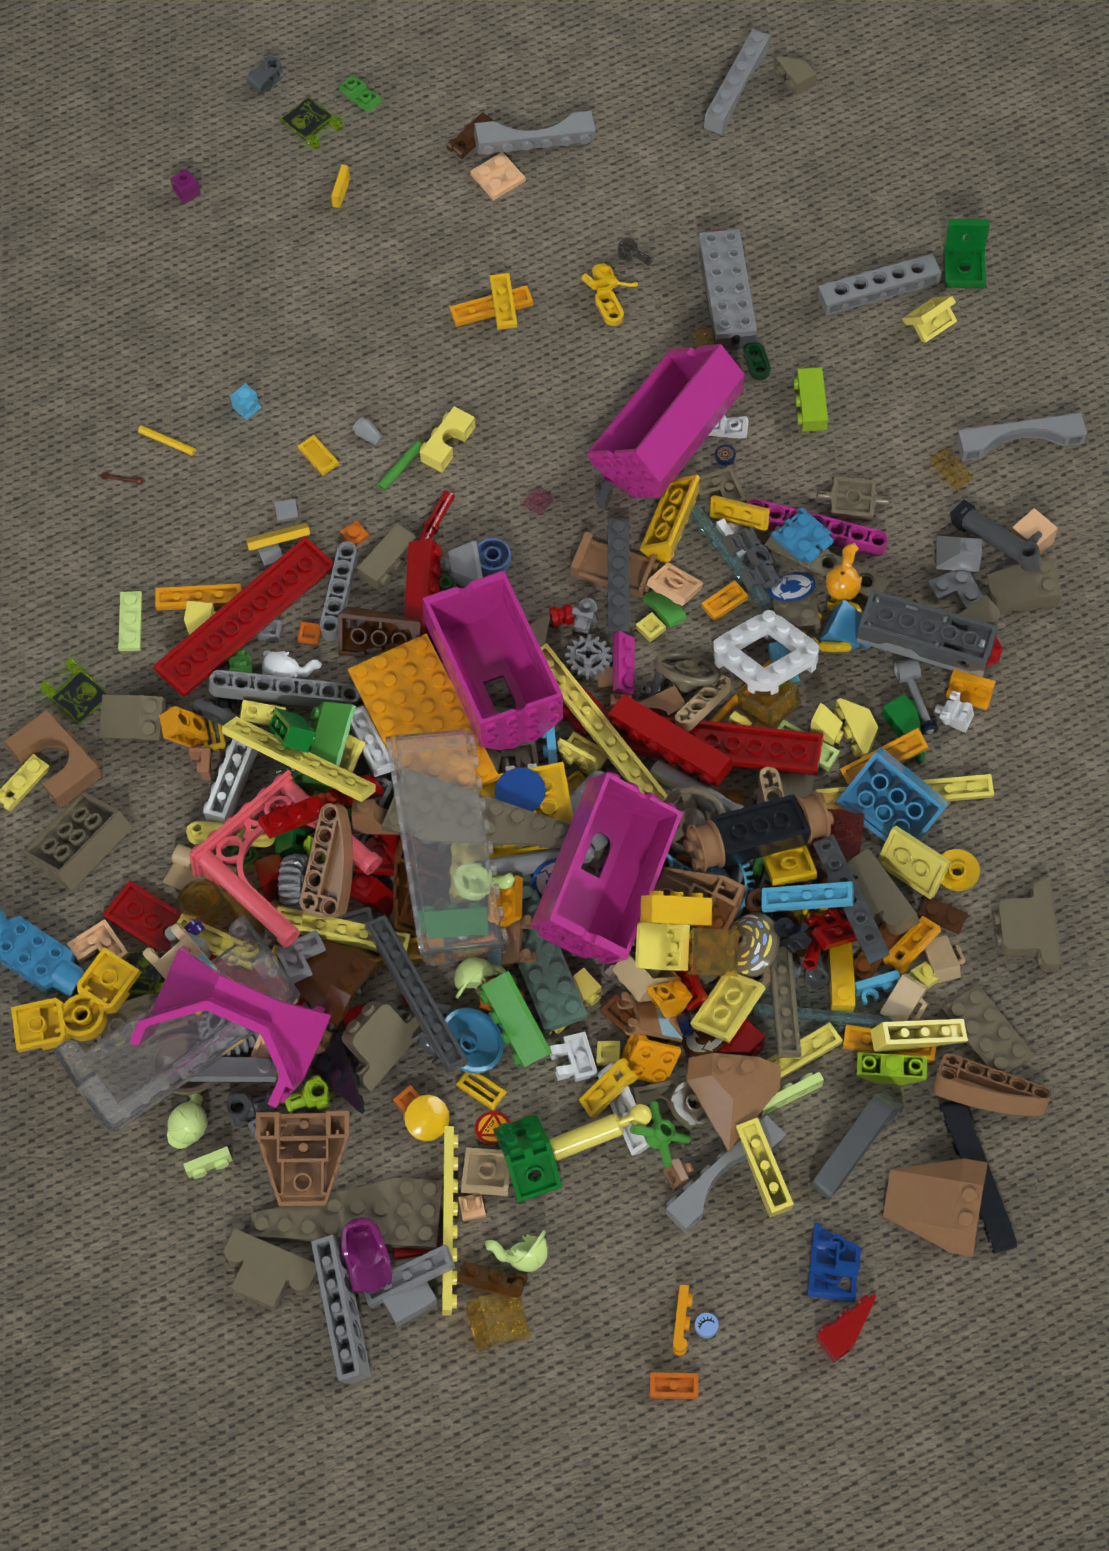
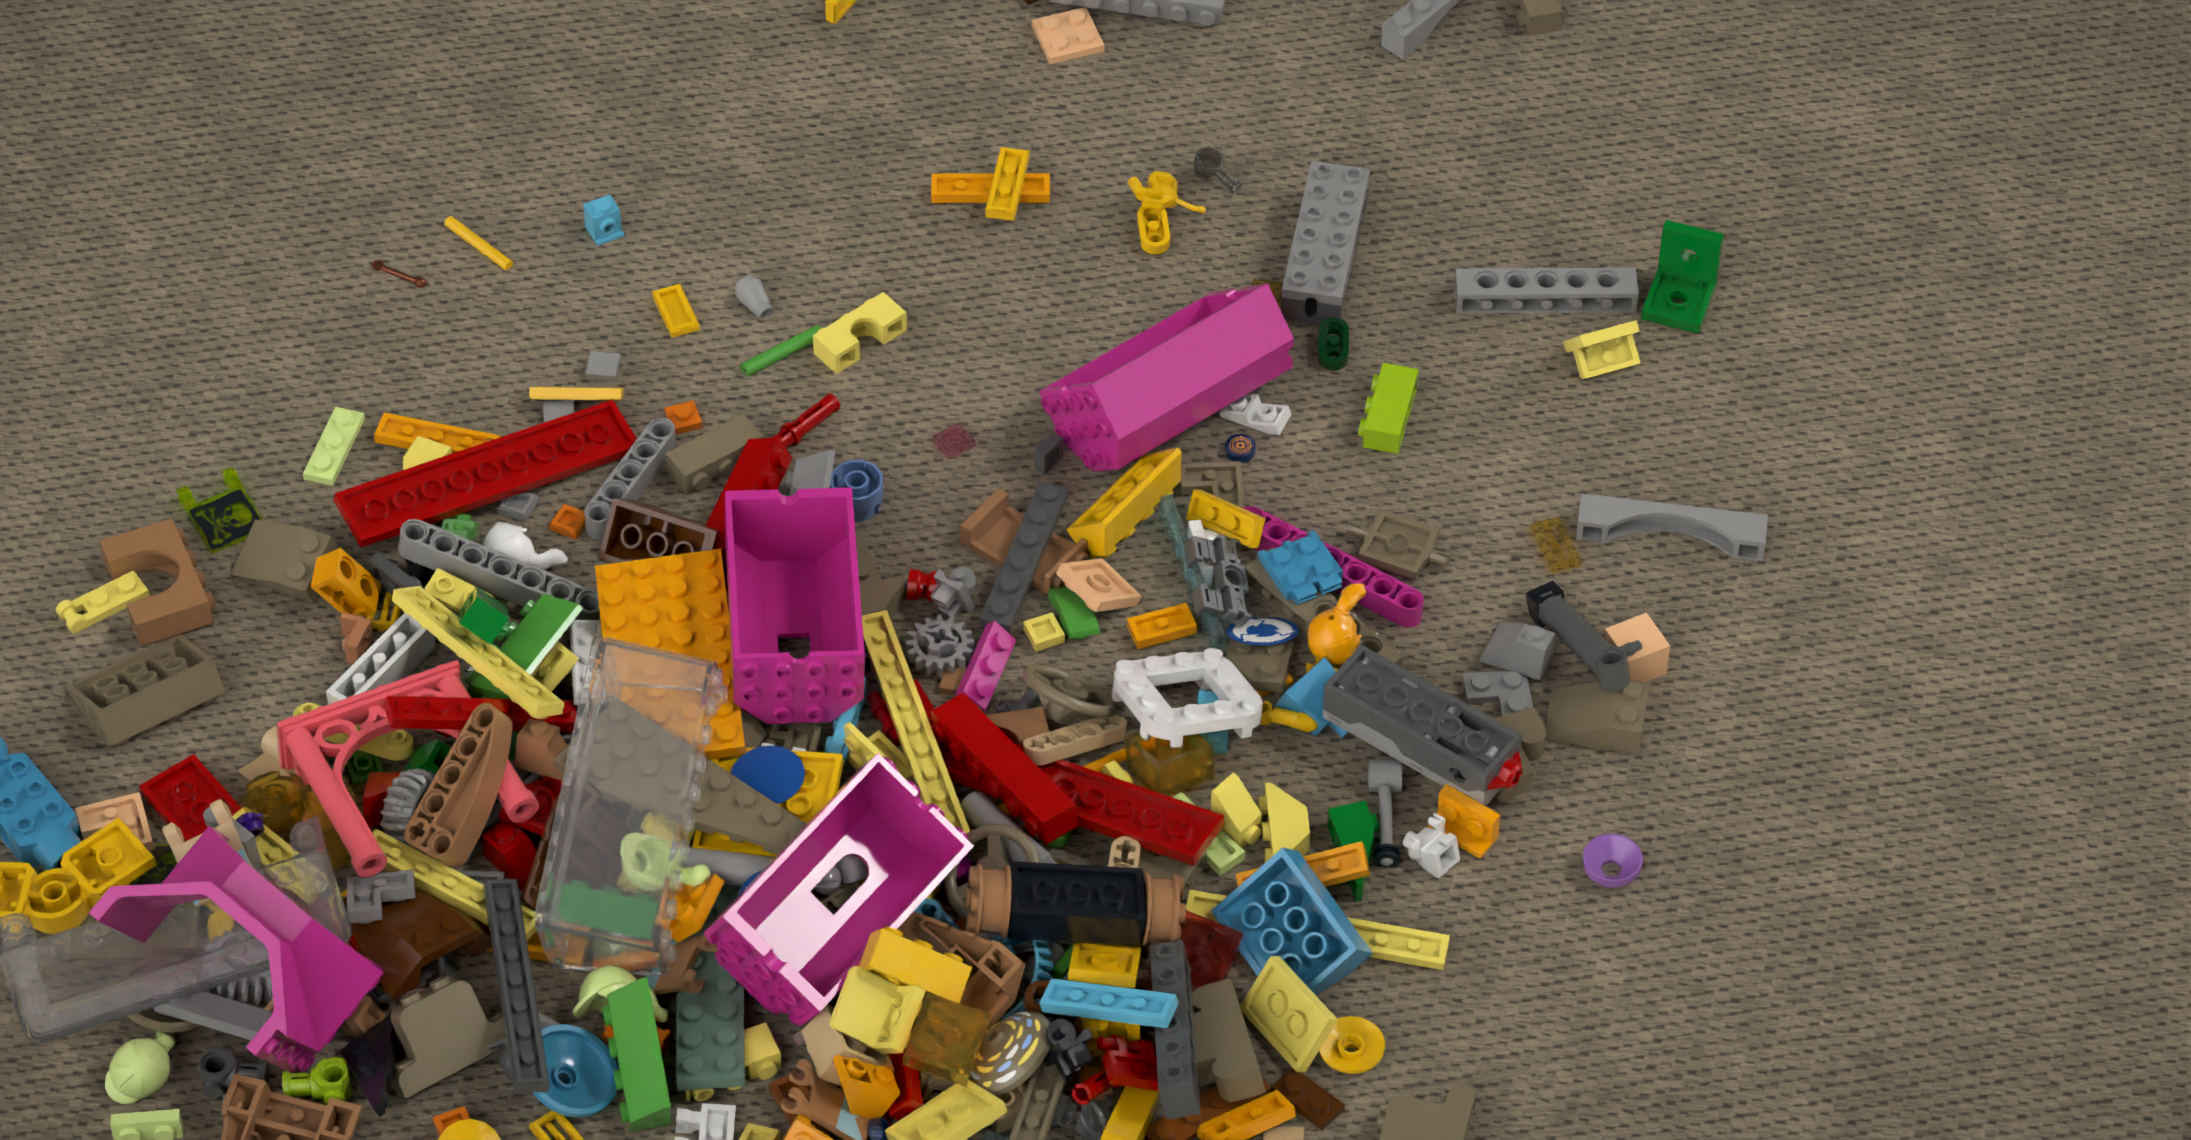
camera: 15 degrees right, 15 degrees down
none -> medium lavender piece [1583,833,1643,887]

